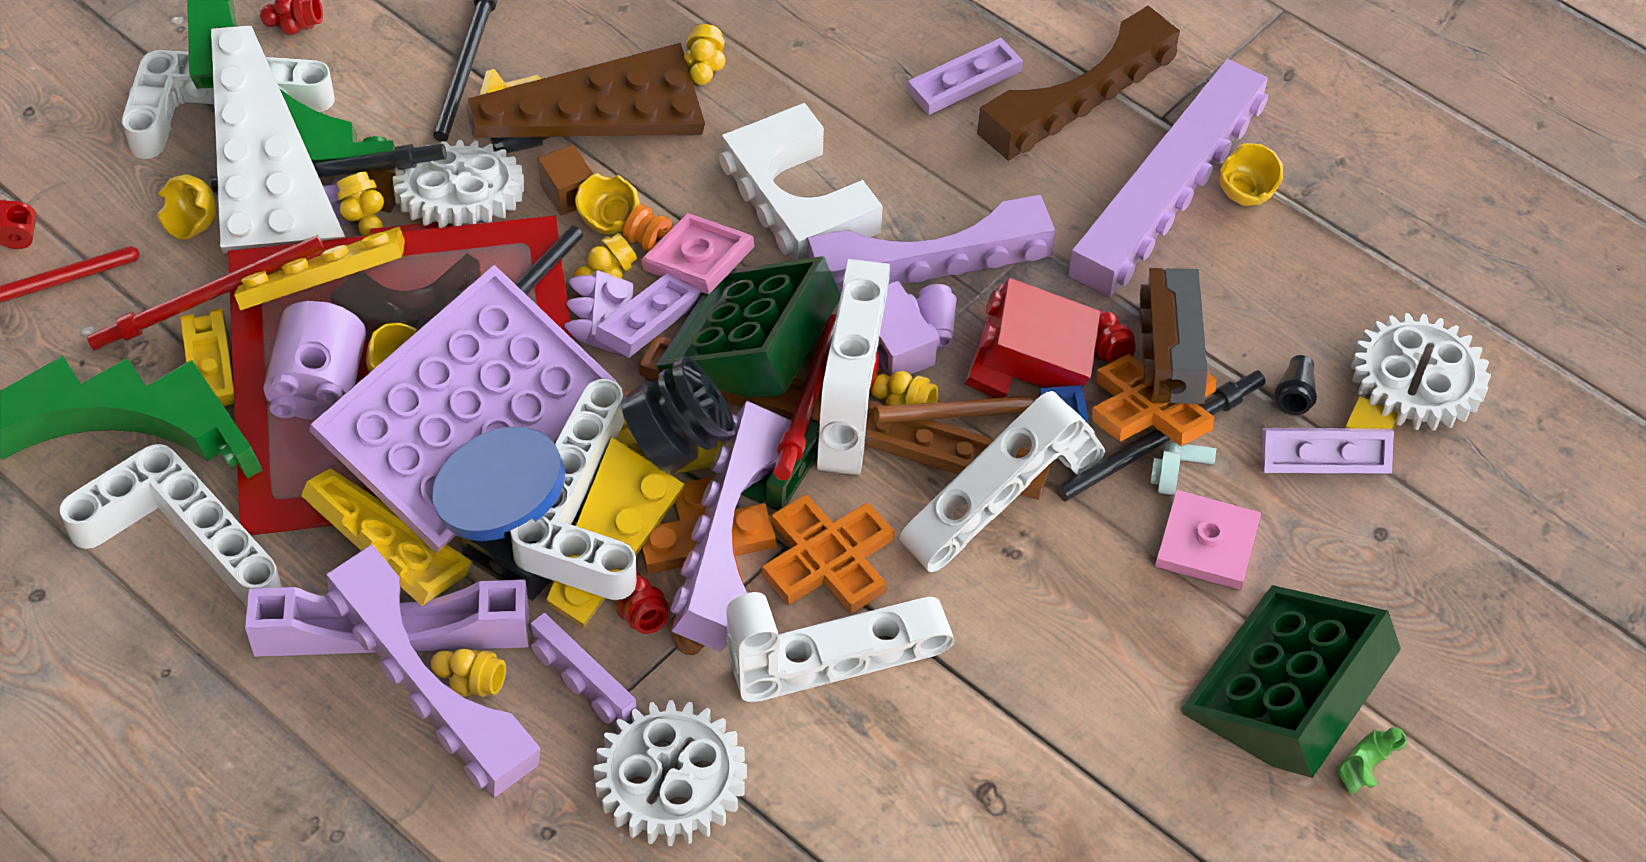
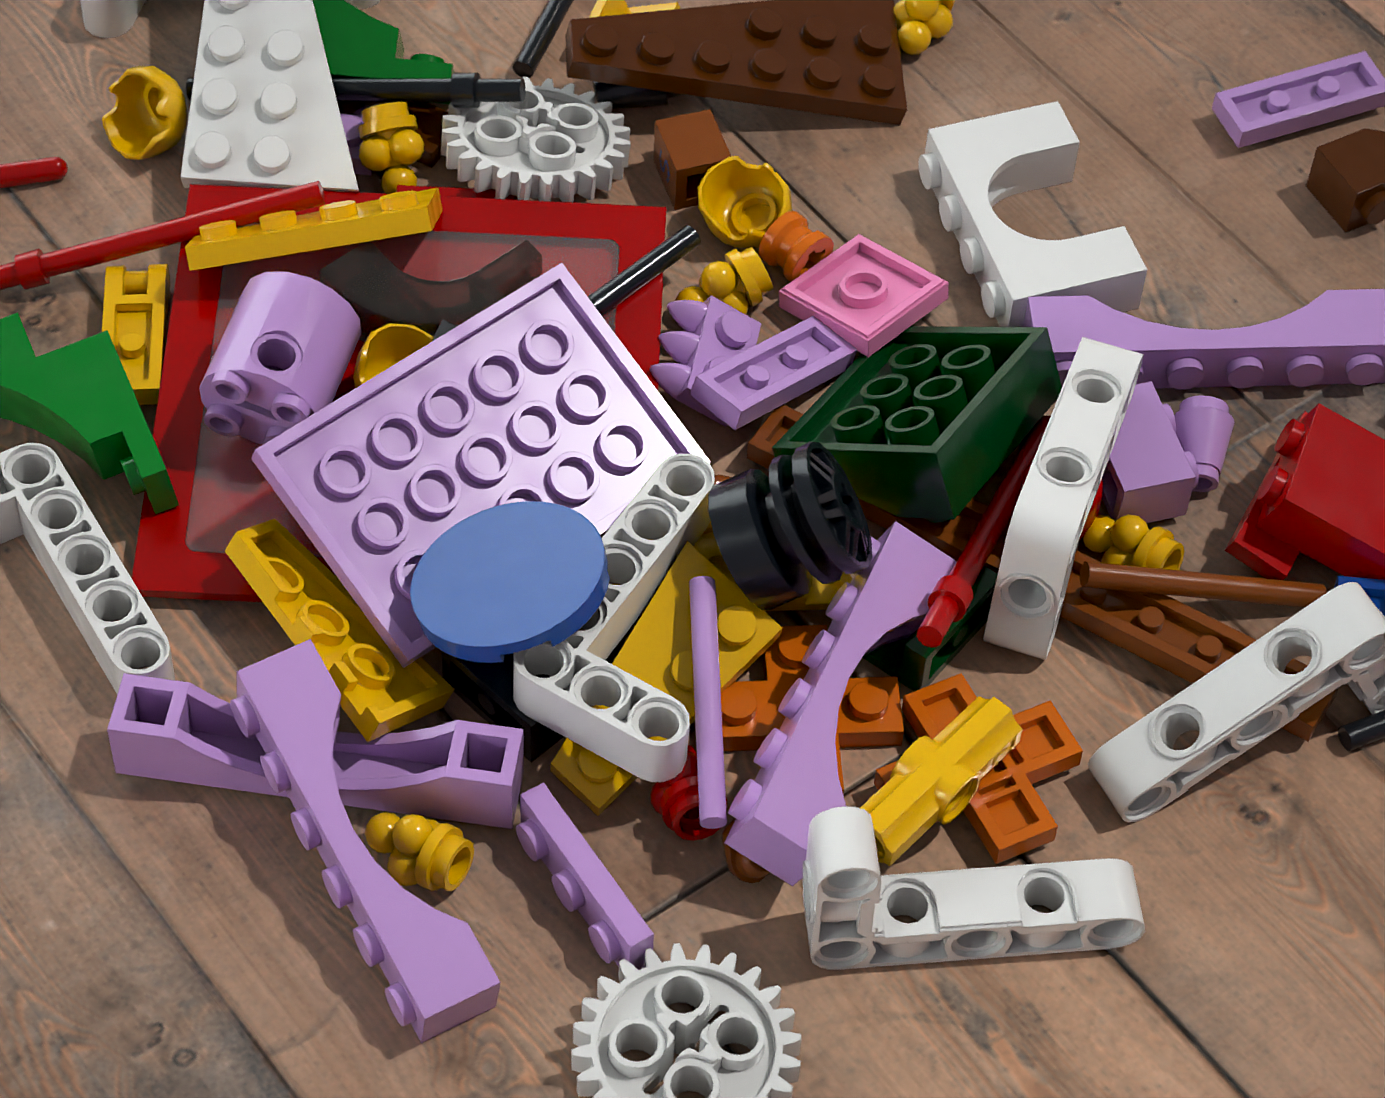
camera: 10 degrees right, 0 degrees up
none -> lavender bar [689,576,727,829]
none -> yellow piece [860,696,1023,866]

